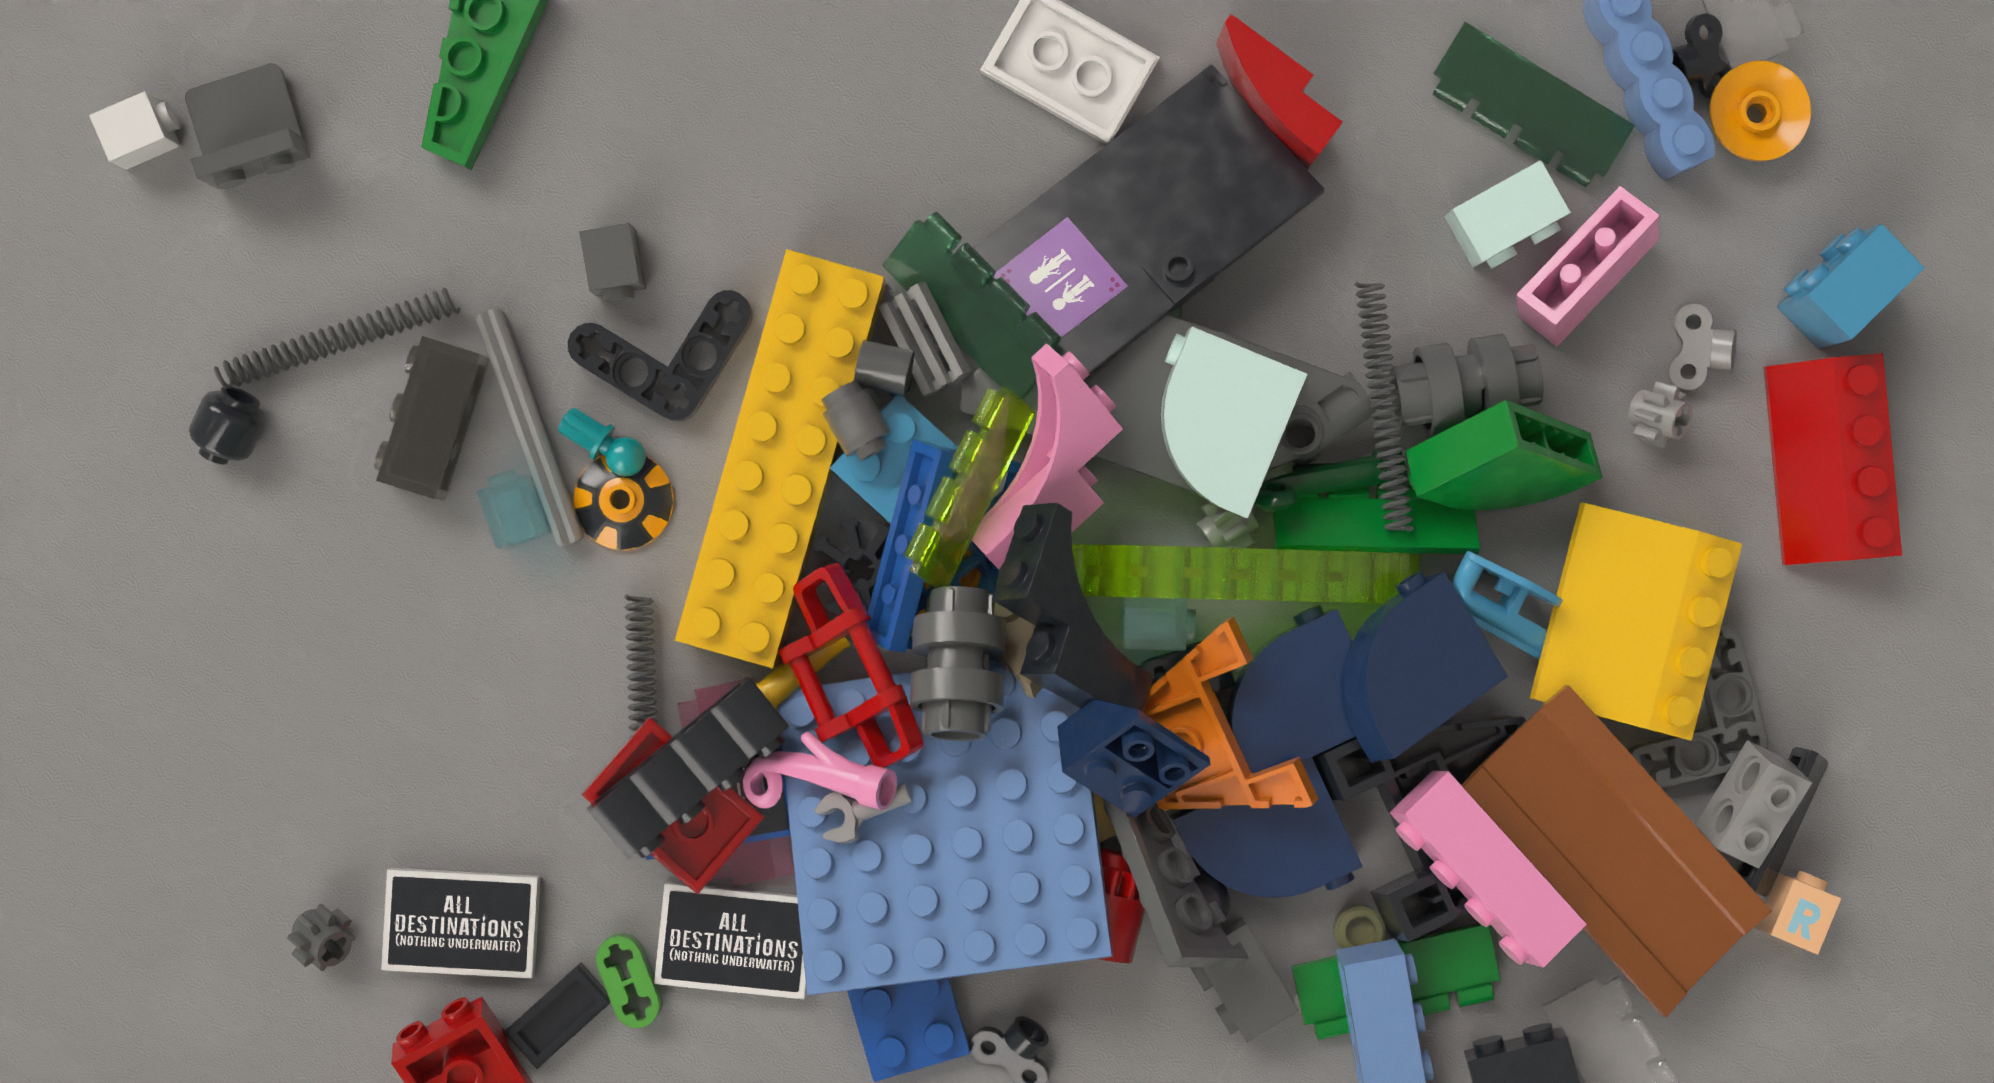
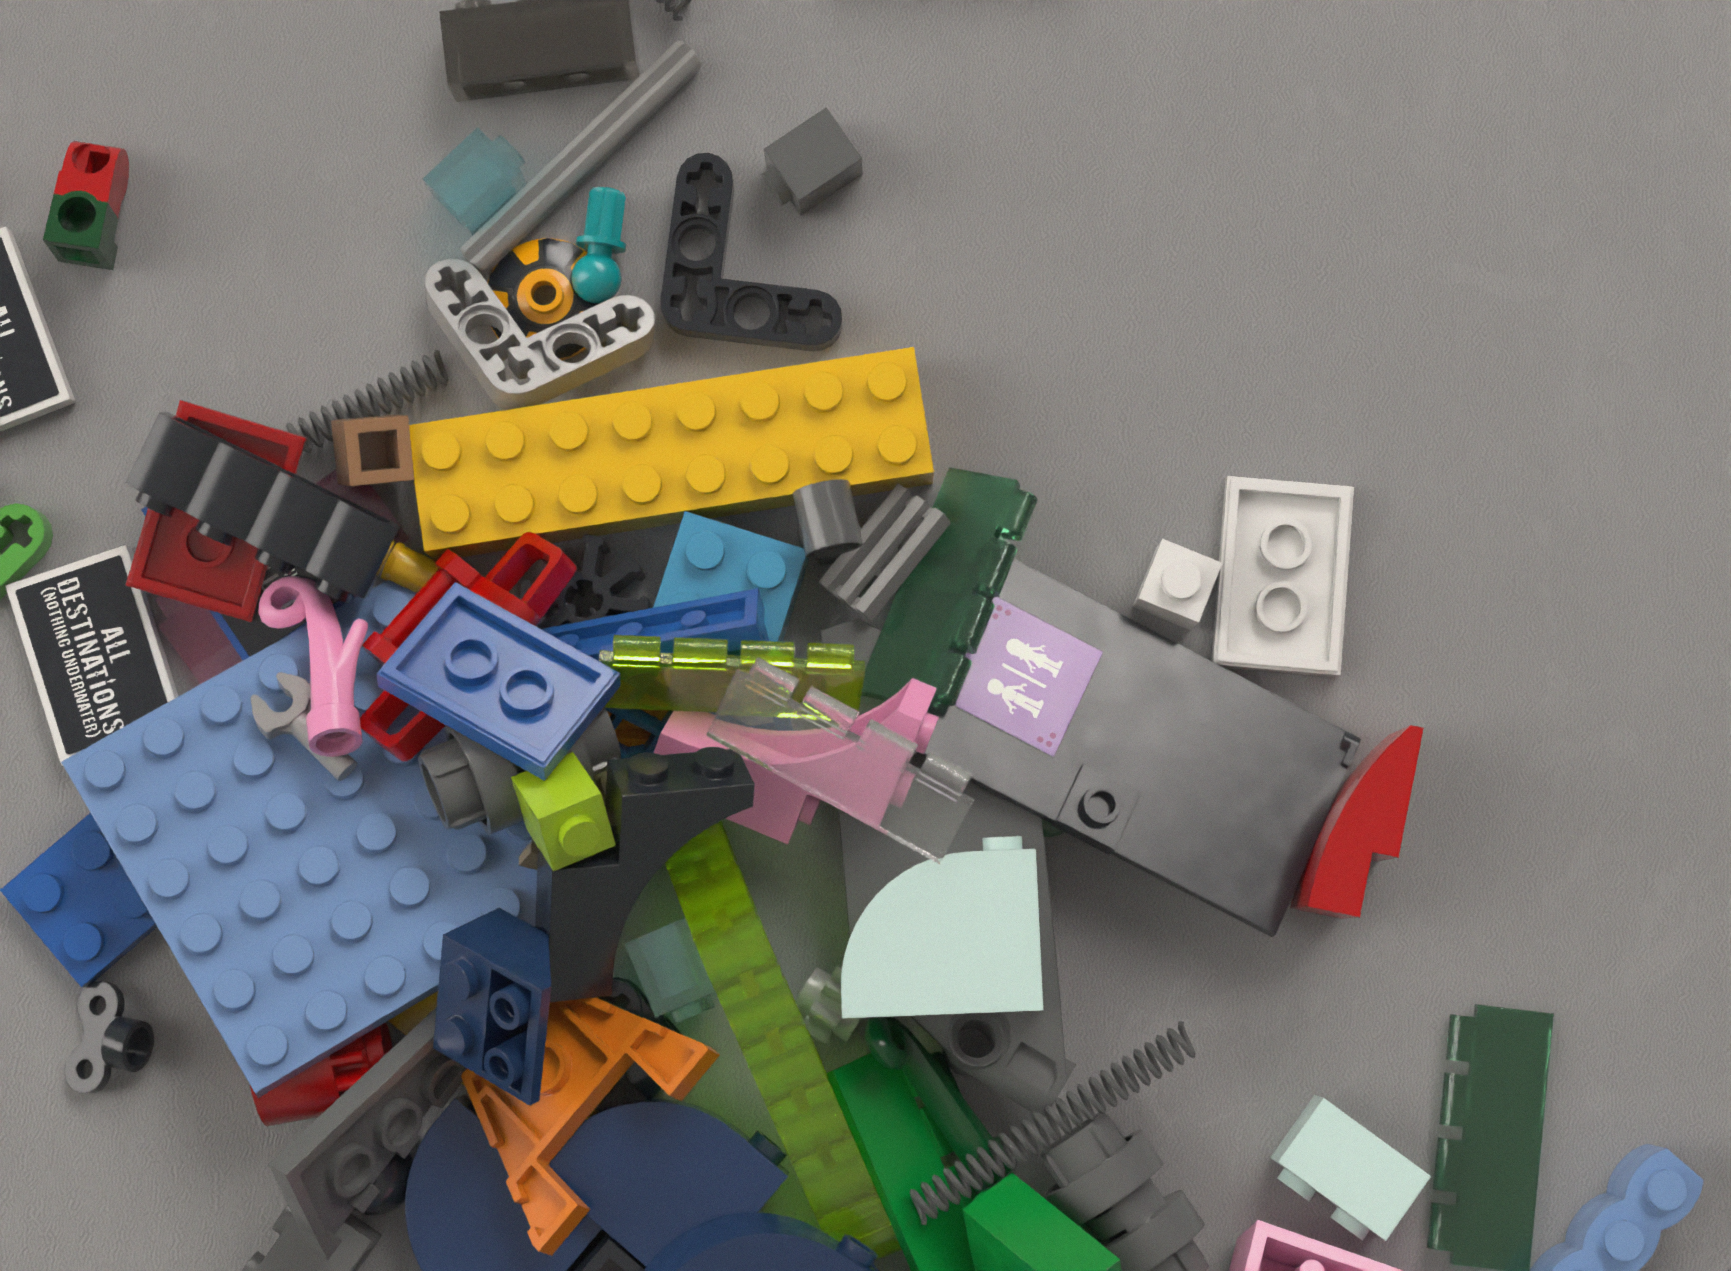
camera: 70 degrees right, 5 degrees down
flat silver brick [821,380,891,461] -> none
none -> leg [43,141,129,270]
none -> medium nougat brick [331,415,414,486]
none -> tile [377,582,620,781]
none -> light grey beam [424,259,655,410]
none -> lime brick [511,752,616,872]
none -> clear windscreen [706,657,975,864]
none -> white brick [1132,539,1222,630]

